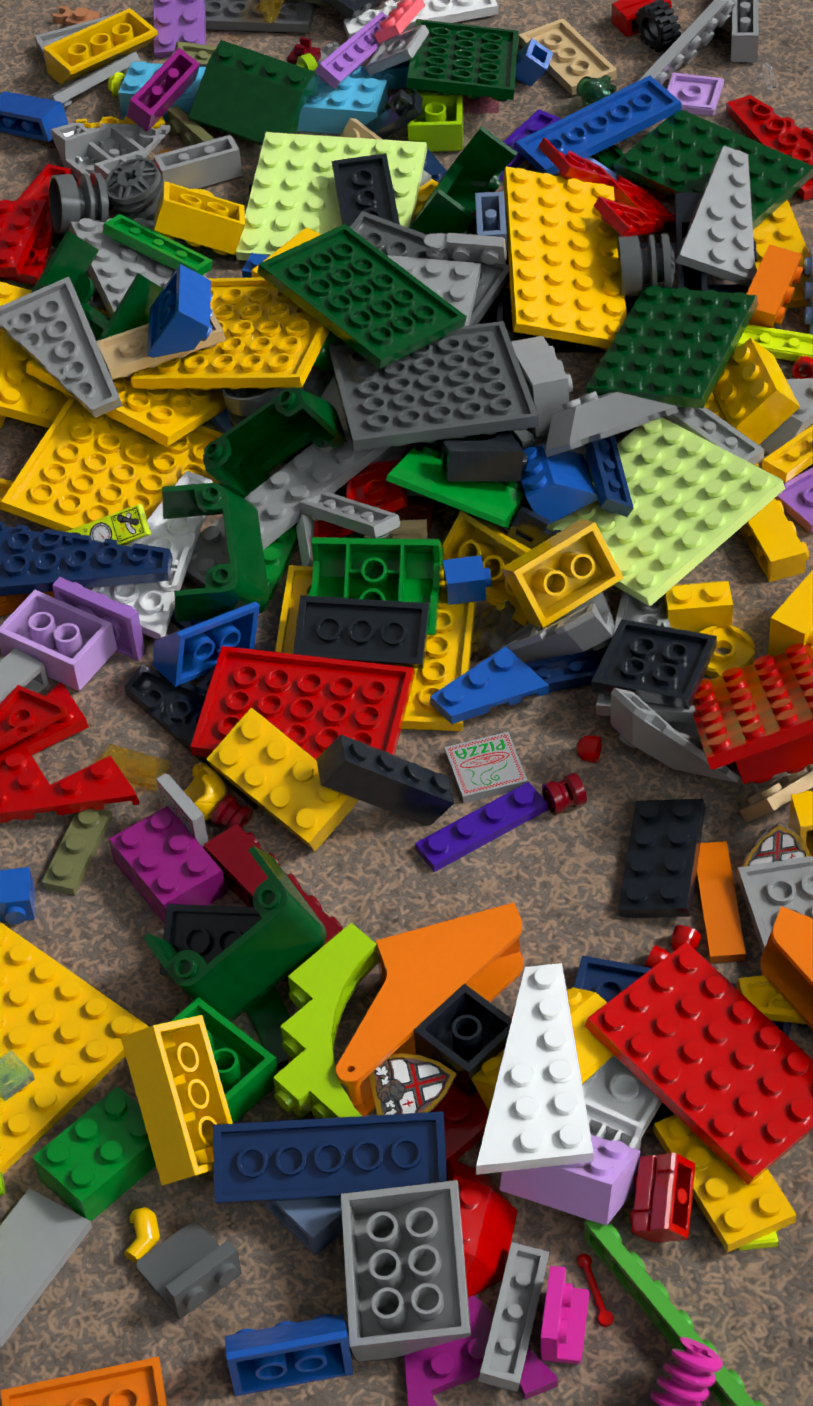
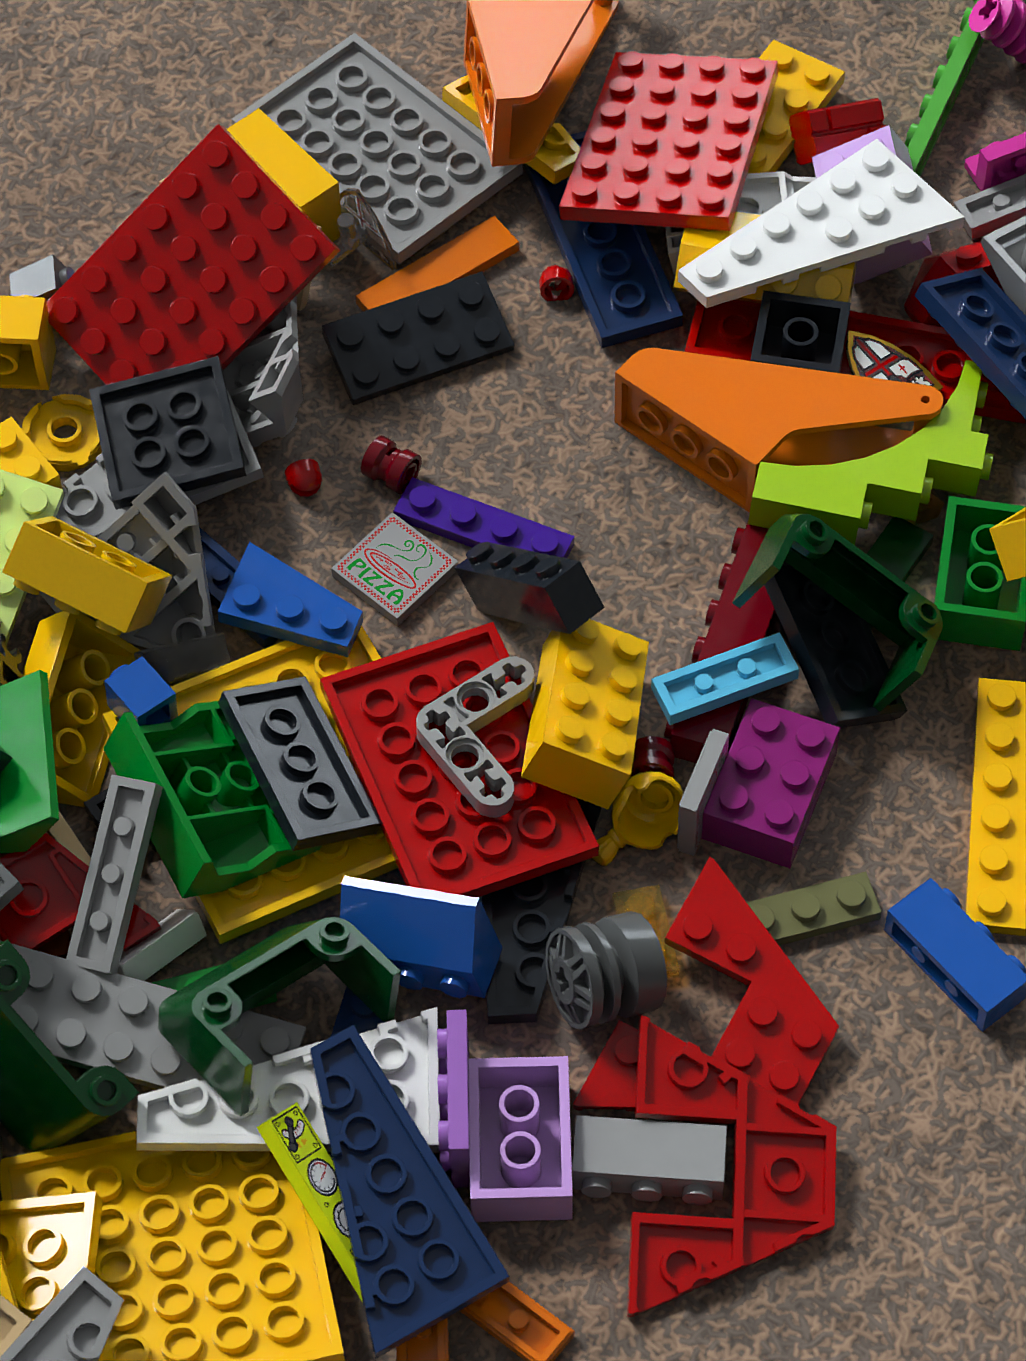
camera: 125 degrees left, 10 degrees up
red hinge [577,1254,614,1327] -> none
red hinge [670,925,701,951] -> none
none -> light grey beam [416,656,534,818]
none -> dark grey wheel [545,911,667,1030]
none -> medium azure plate [651,632,799,725]

